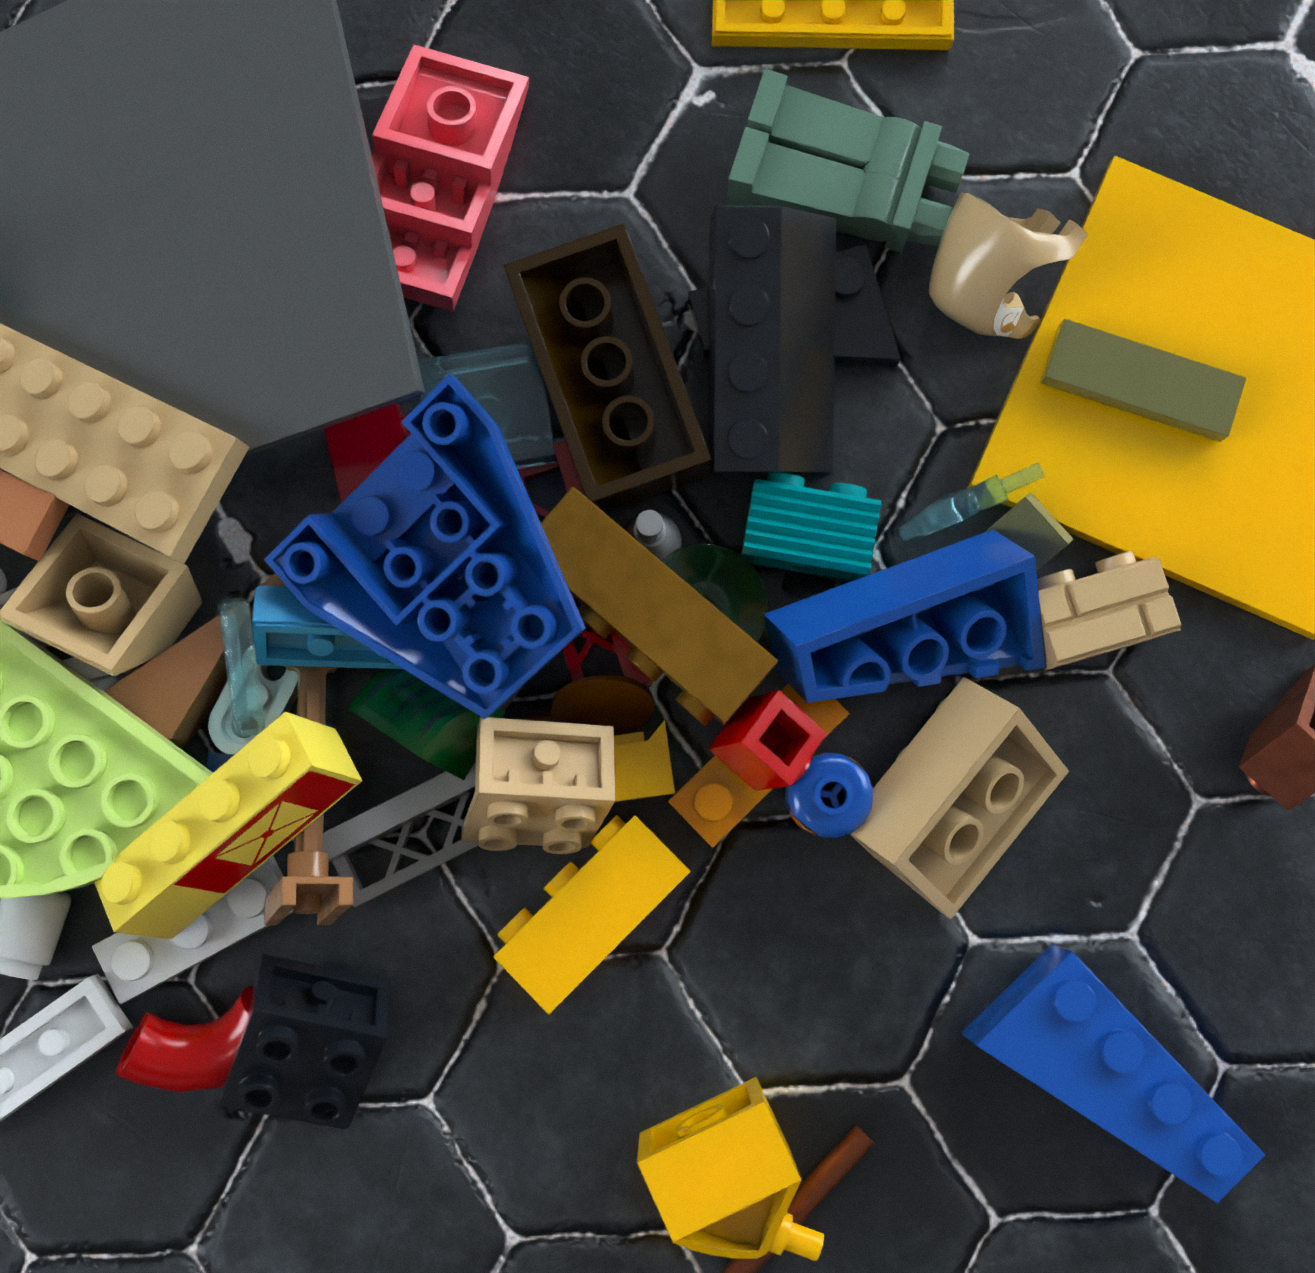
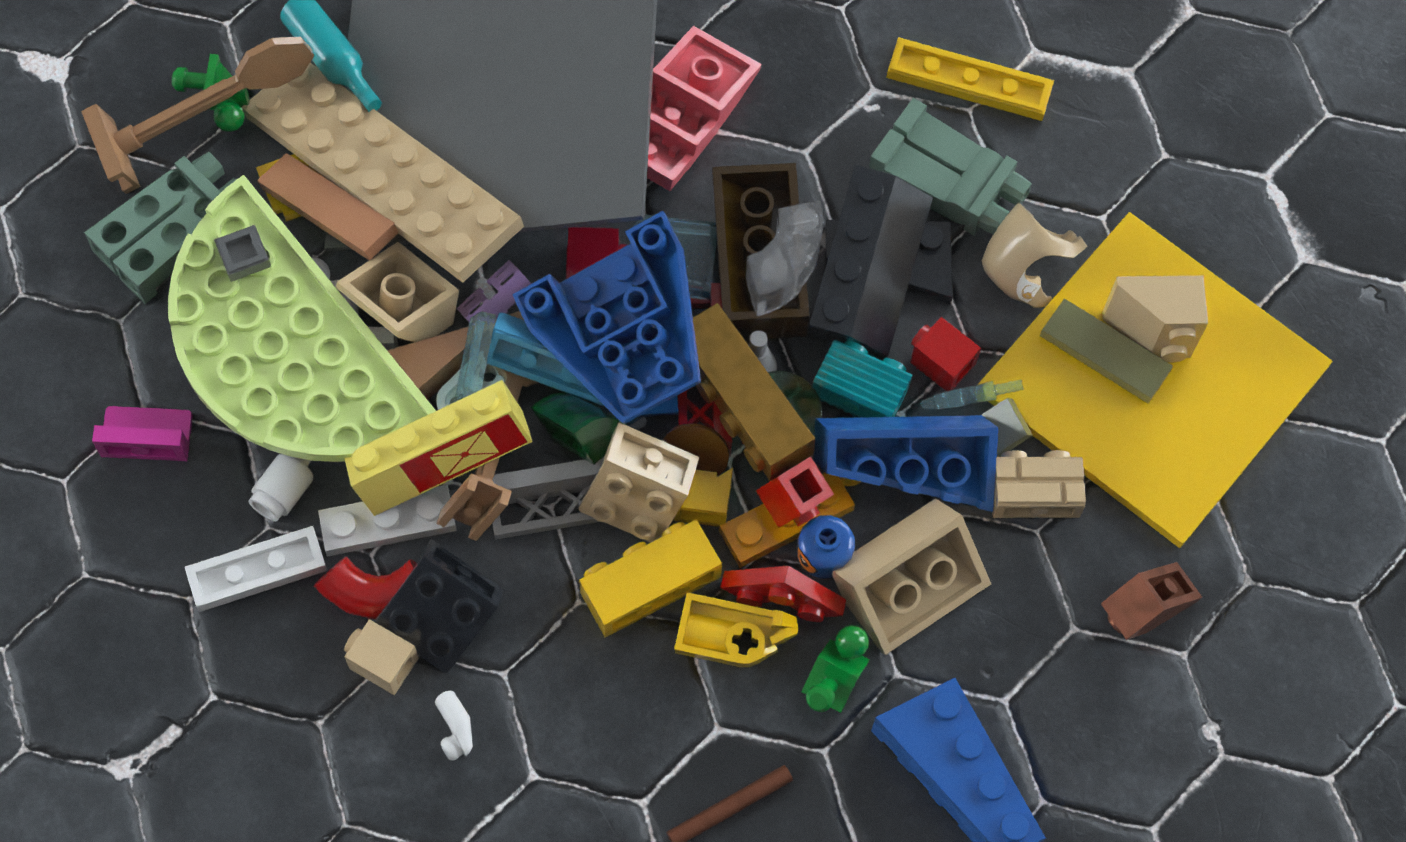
camera: 10 degrees right, 15 degrees down
yellow piece [637,1077,824,1261] -> none
none -> tan brick [344,619,419,695]
none -> white arm [435,691,473,761]
none -> lavender piece [457,260,531,332]
none -> yellow piece [674,592,798,667]
none -> red plate [720,566,846,622]
none -> clear brick [746,200,823,316]
none -> green piece [801,625,870,713]
none -> red brick [910,317,981,394]
none -> tan slope [1102,276,1208,362]

